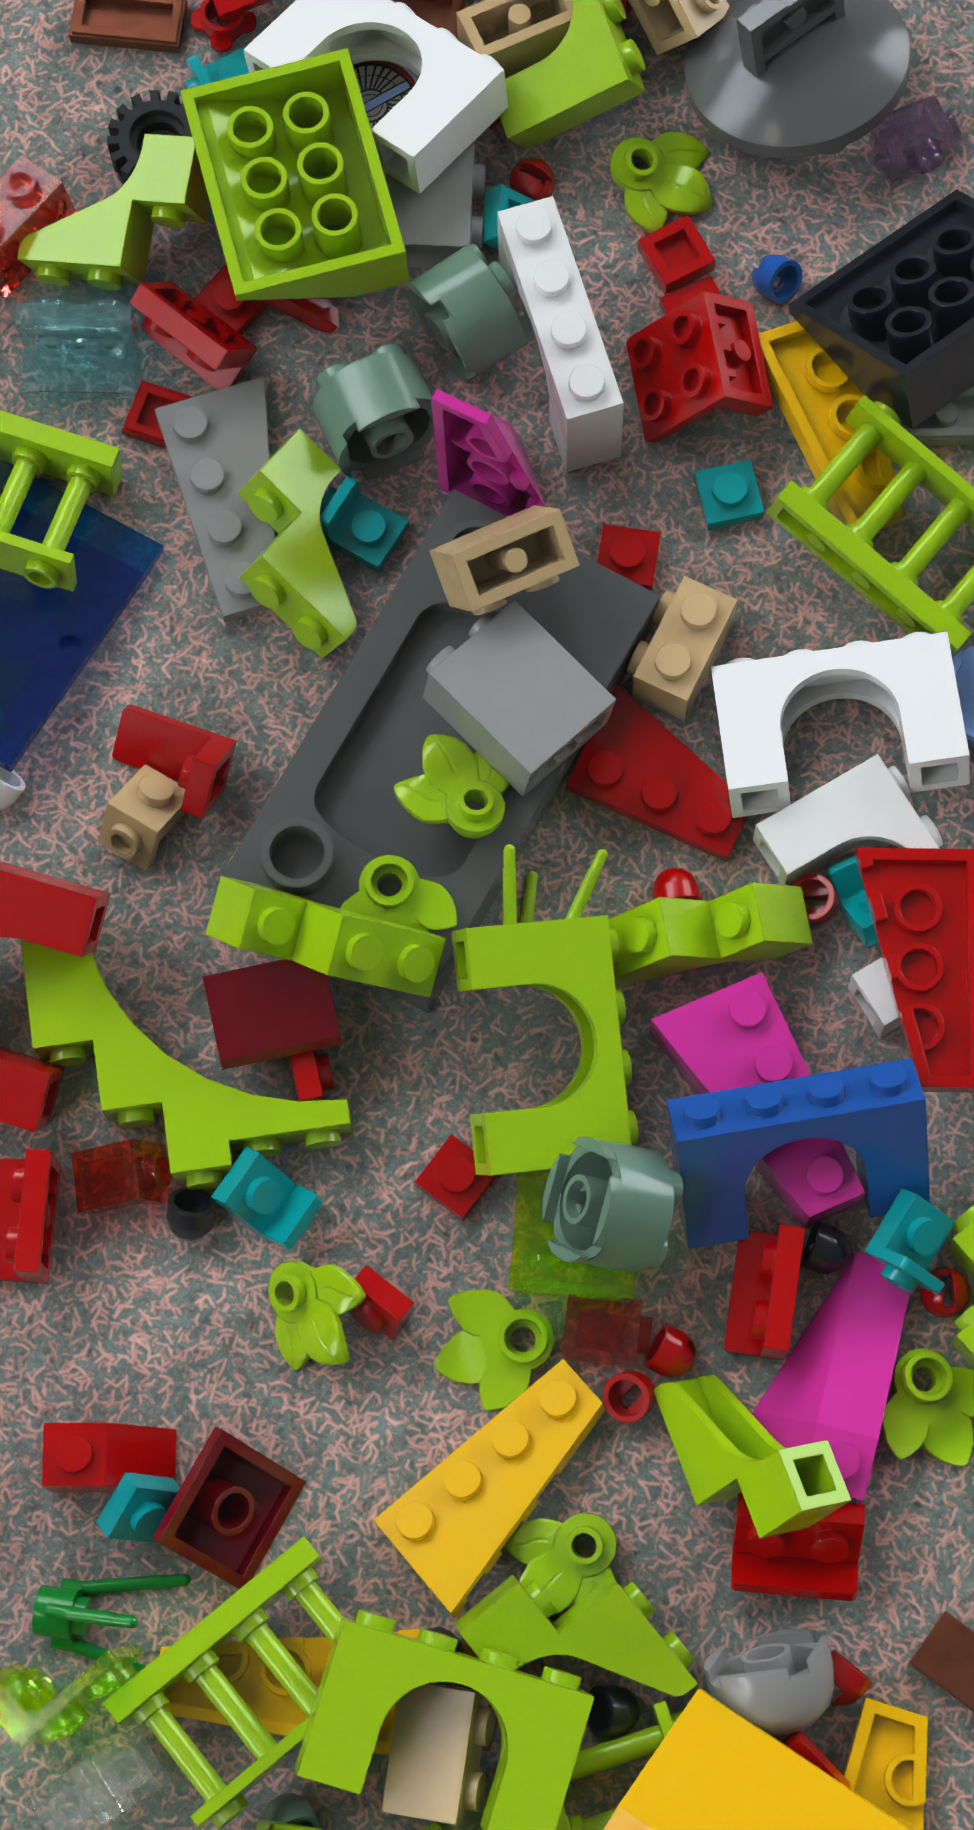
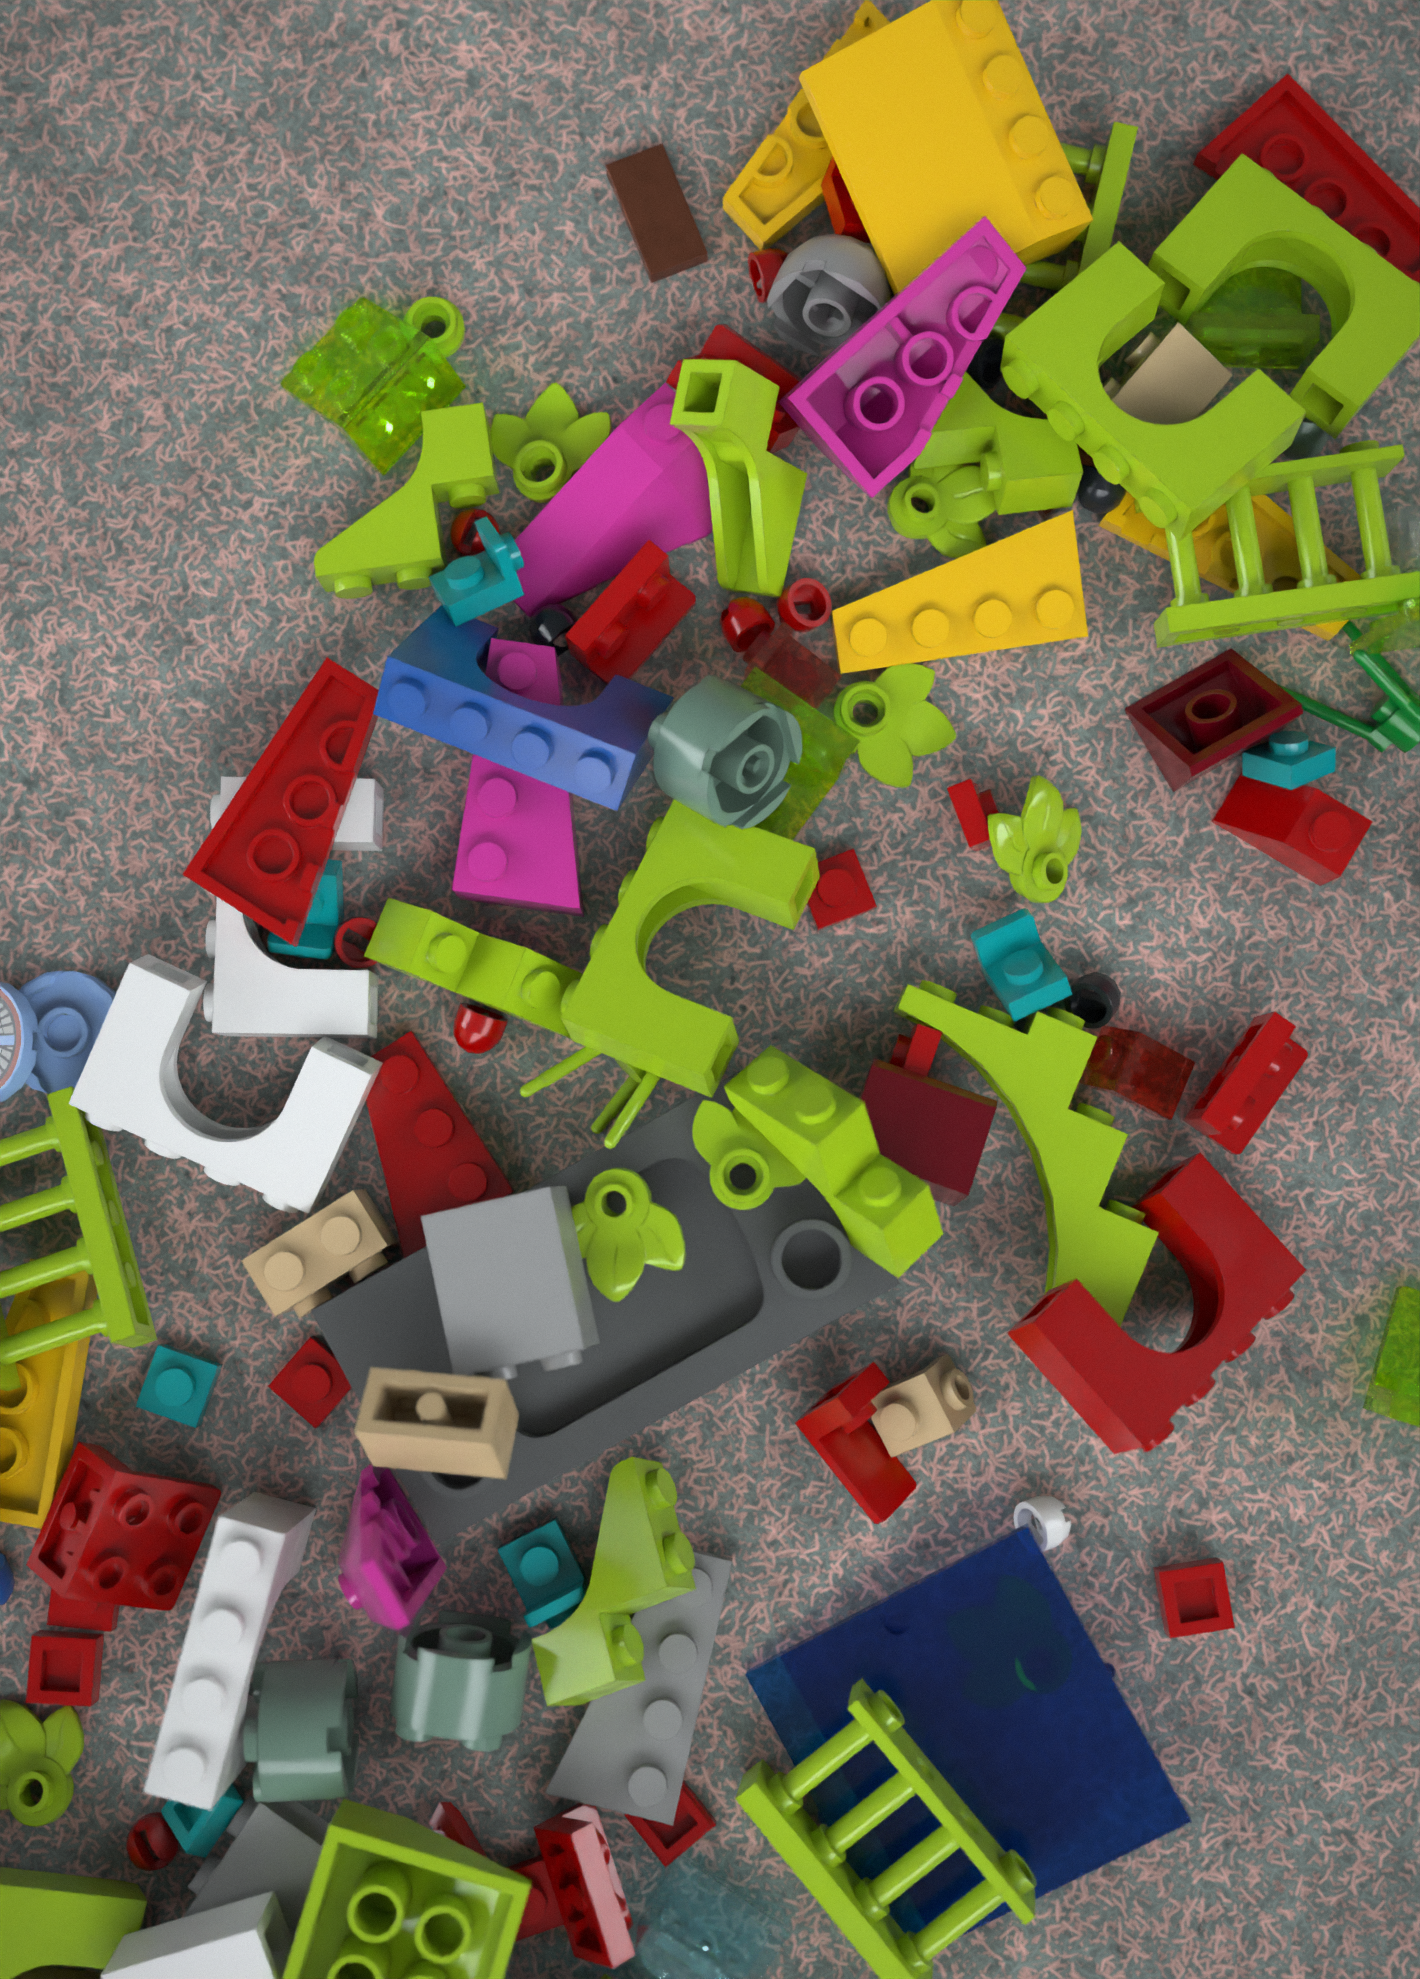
camera: 150 degrees left, 10 degrees up
none -> dark pink wedge [778,216,1027,498]

